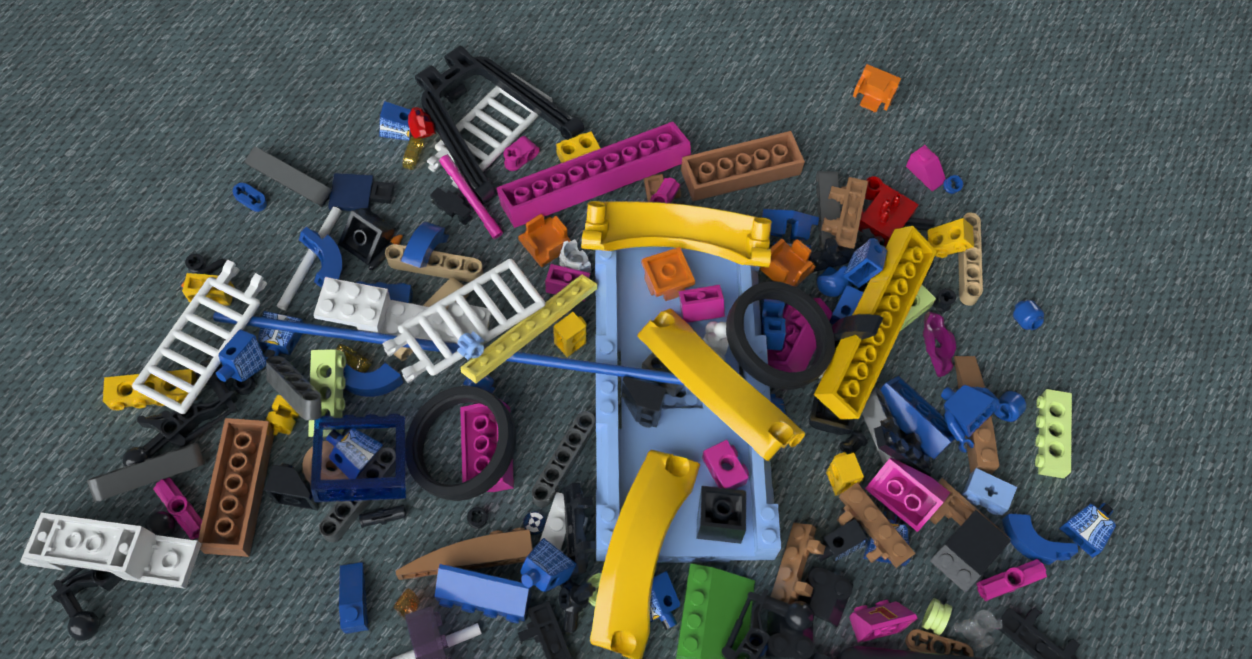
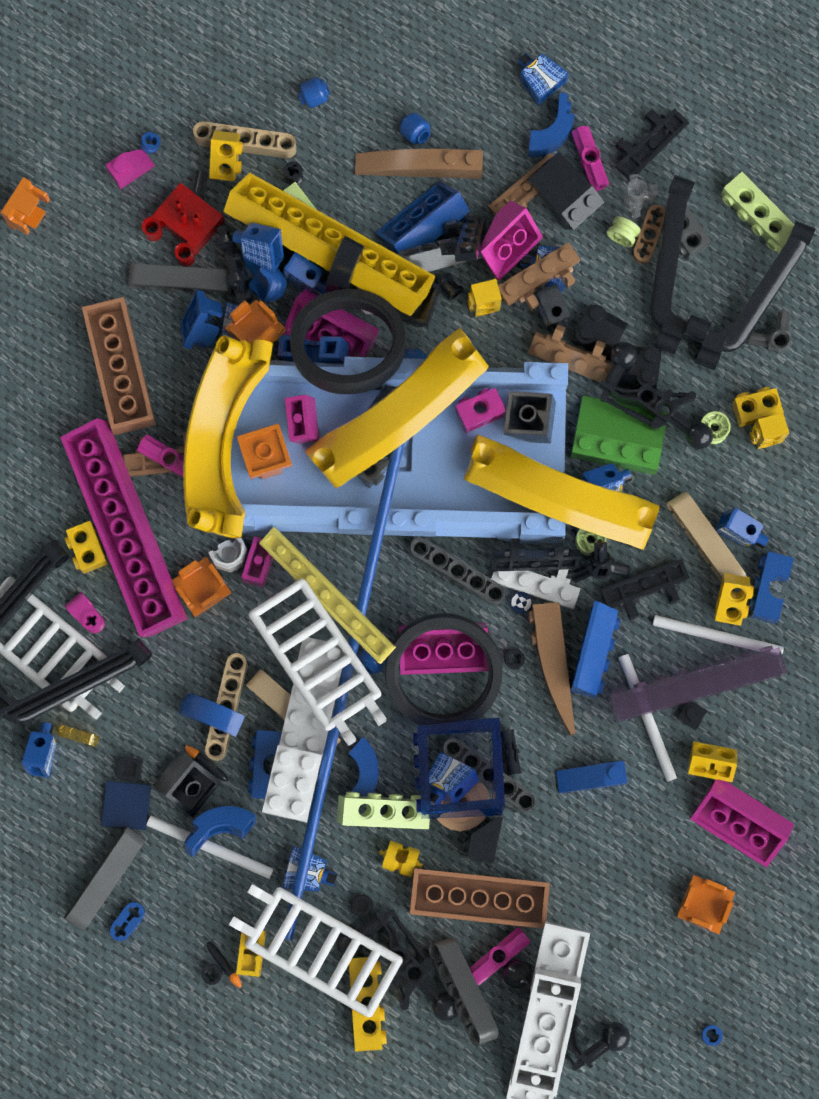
camera: 85 degrees left, 15 degrees up
blue torso [216,329,266,382] -> none
dark grey beam [266,356,322,420] -> none
clear yellow beam [335,344,372,373] -> none
clear orange plate [394,588,421,622] -> none
red rock [408,107,436,139] -> none
black piece [430,187,473,225] -> none
dark pink piece [439,154,503,239] -> none
light blue gear [457,331,485,360] -> none
blue torso [520,538,576,592] -> none
yellow brick [553,312,587,357] -> none
black slope [622,376,666,428] -> none
white piece [703,321,728,361] -> none
medium nougat hinge [822,177,868,249] -> none
dark pink slope [849,600,917,643] -> none
magenta piece [923,311,956,377] -> none
blue torso [941,385,1010,453] -> none
light blue brick [962,468,1017,515] -> none
yellowish green brick [1035,389,1072,478] -> none

